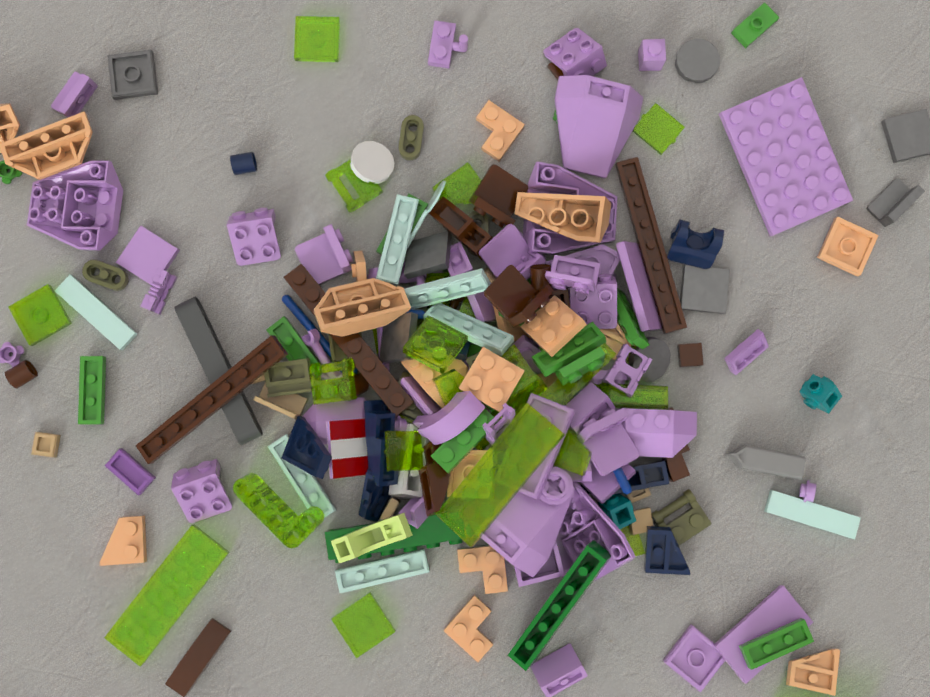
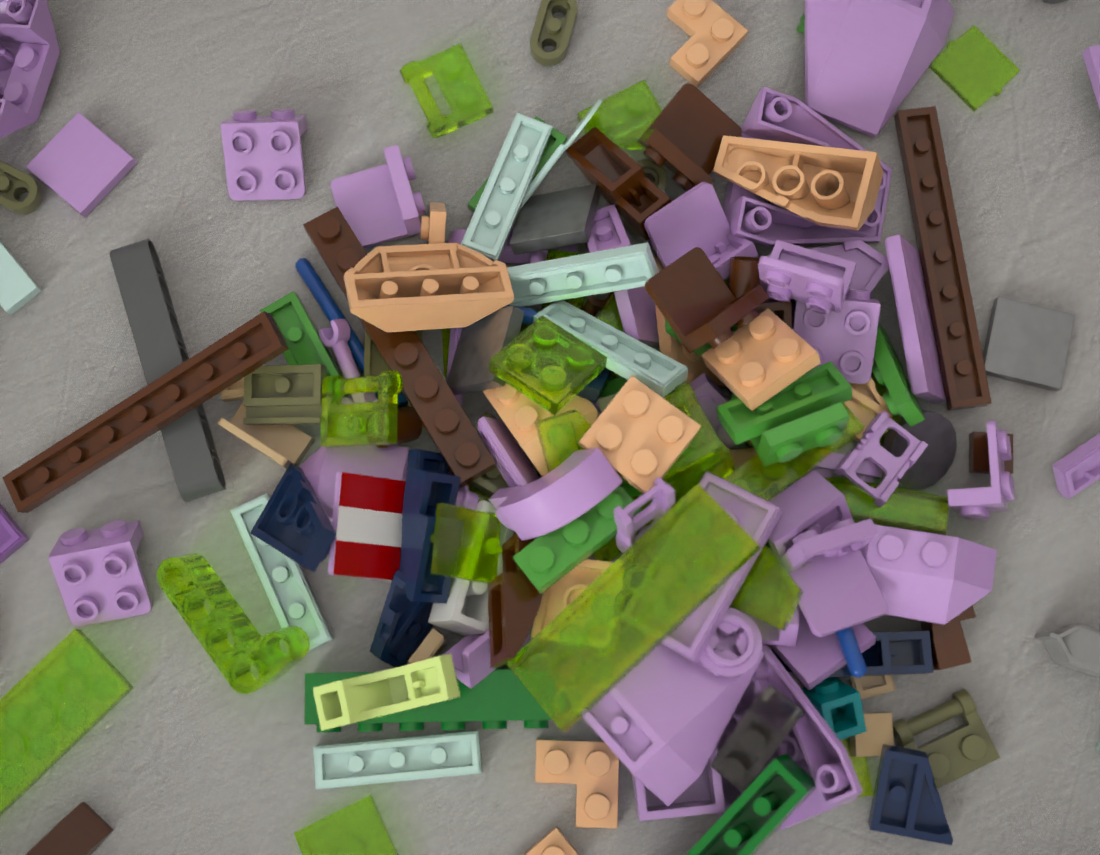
camera: 10 degrees right, 5 degrees down
lavender piece [140,268,177,315] -> none
dark blue beam [230,151,257,175] -> none
white tile [350,141,395,184] -> none
dark blue piece [667,219,725,269] -> none
none -> clear smoke brick [709,684,805,792]
none -> lavender bracket [947,420,1015,520]

